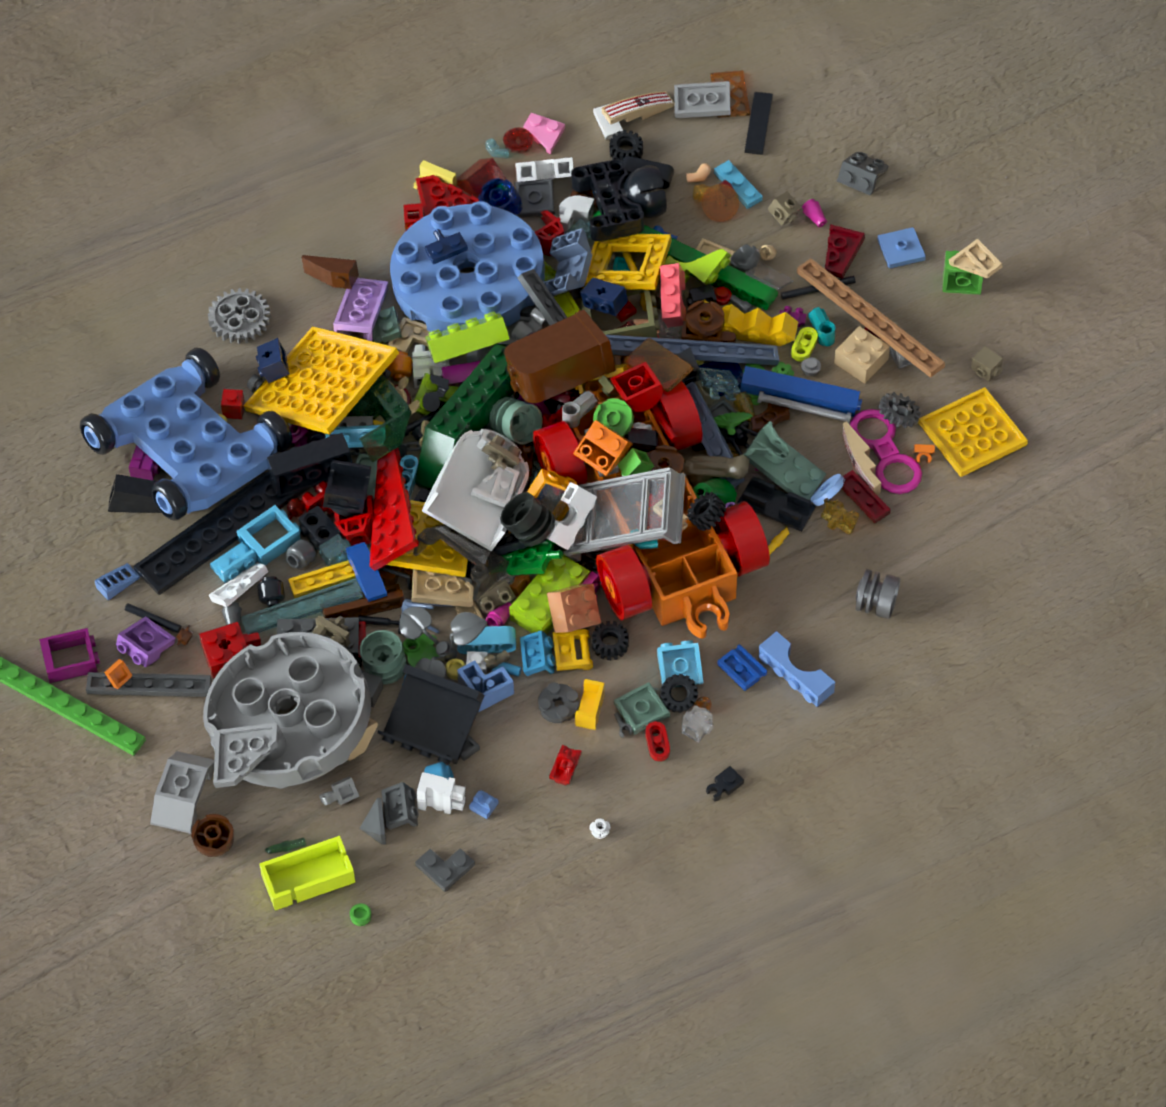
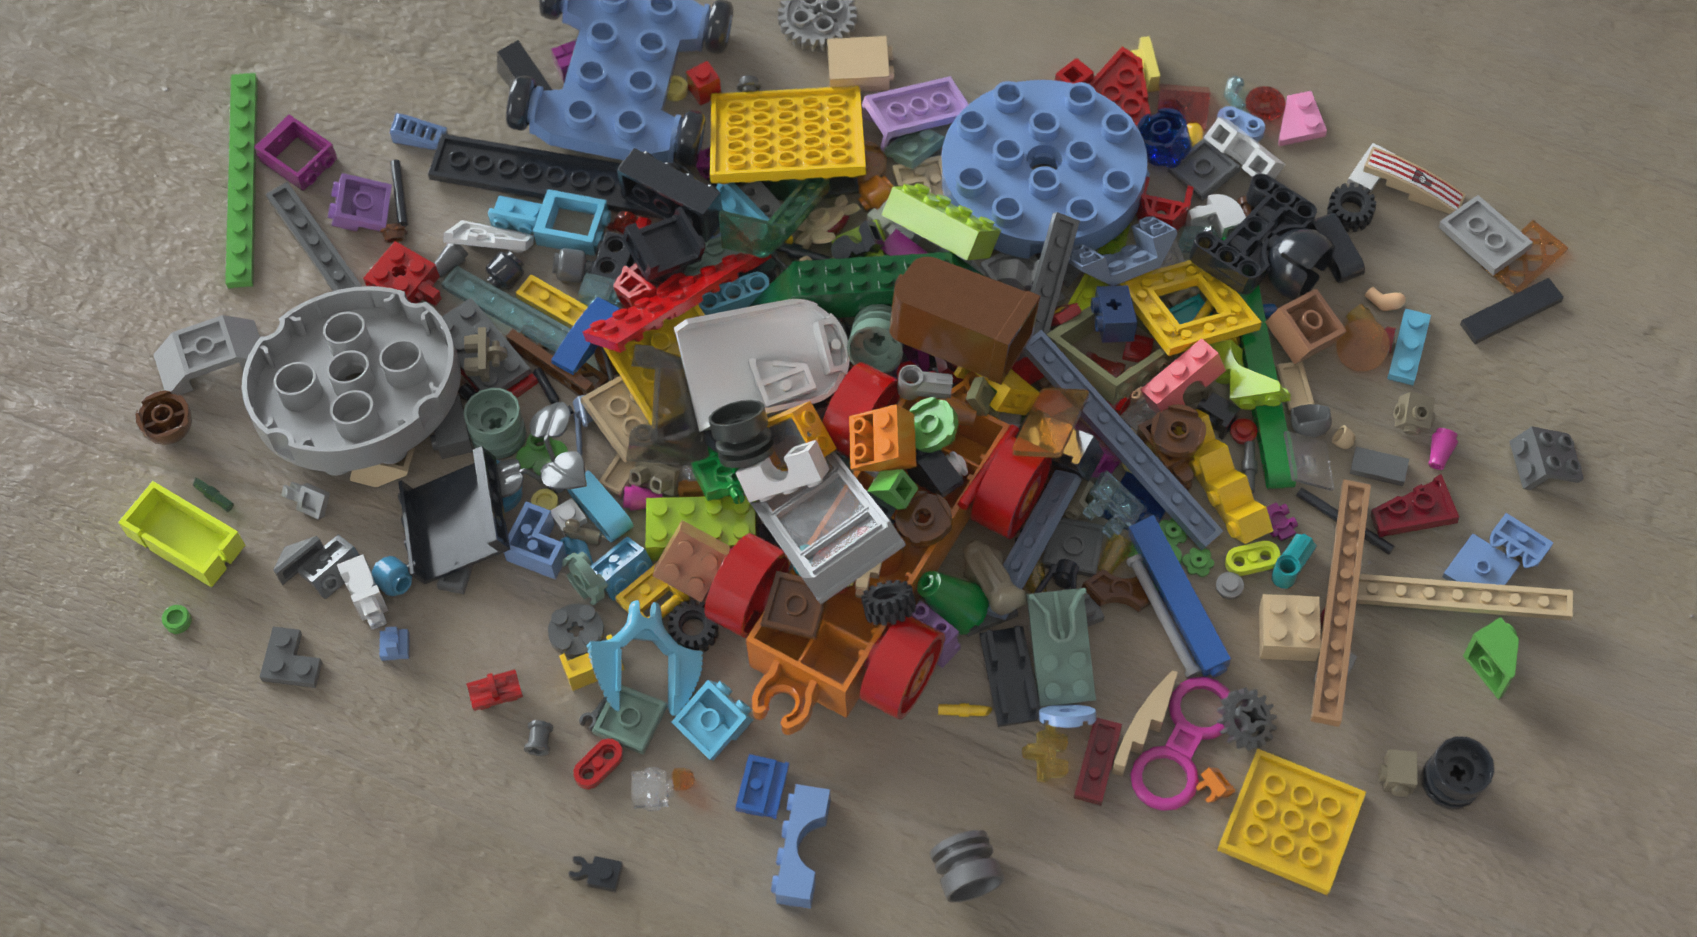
camera: 55 degrees right, 5 degrees up
orange tile [104,659,133,689] -> none
light grey plate [213,723,279,788] -> none
dark blue brick [256,338,289,383] -> none
reddish brown slope [301,255,359,289] -> none
dark blue plate [425,229,468,265] -> none
dark tan hips [481,435,521,470] -> none
white plate [590,818,611,839] -> none
red brick [610,361,663,412] -> none
black tyre [660,674,698,713] -> none
bright green hand [713,412,753,435] -> none
tan wing [949,239,1002,279] -> none
none -> dark grey bush [524,720,553,756]
none -> sand green plate [562,552,608,605]
none -> medium azure piece [587,600,703,716]
none -> reddish brown tile [761,571,828,640]
none -> tan brick [827,36,894,92]
none -> light blue plate [1217,106,1265,142]
none -> nougat brick [1265,288,1346,365]
none -> dark grey tile [1350,446,1409,486]
none -> tan plate [1356,574,1573,620]
none -> black wheel [1421,736,1495,809]
none -> medium blue plate [1490,513,1554,568]

